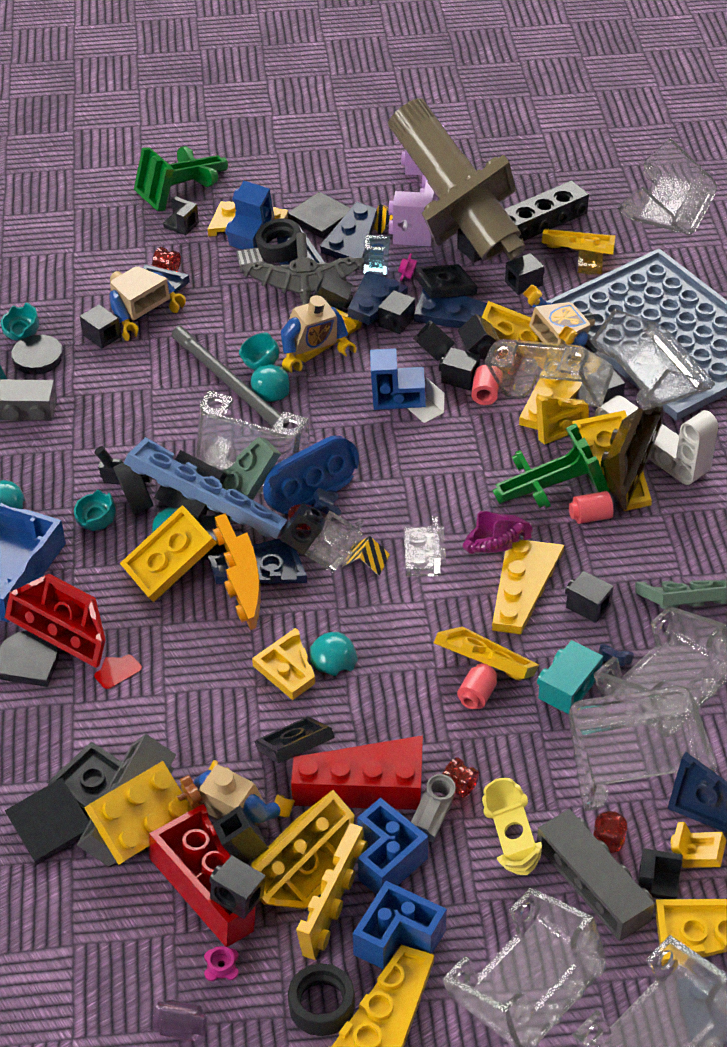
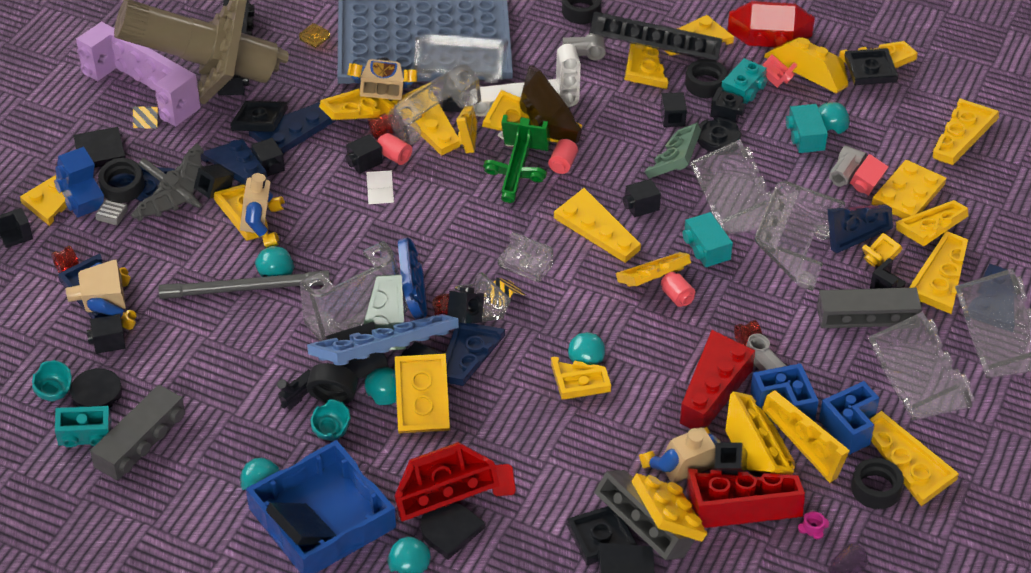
camera: 60 degrees left, 0 degrees up
dark orange piece [177,775,202,810] -> none
black brick [209,855,266,919] -> none
light orange slope [213,513,261,630] -> none
teal hair [239,332,280,371] -> none
black tile [254,716,335,764] -> none
dark blue piece [313,488,341,520] -> none
wing [320,201,377,259] -> none
clear light blue brick [364,235,390,275] -> none
blue brick [370,348,426,410] -> none
dark pink plate [398,253,418,281] -> none
black panel [413,320,455,361] -> none
black brick [457,314,502,361] -> none
magenta piece [463,511,533,554] -> none
light yellow piece [482,778,542,875] -> none
black brick [505,253,545,295] -> none
yellow wing [542,229,615,255] -> none
clear red wheel [593,811,628,853] -> none
dark blue piece [598,644,634,669] -> none

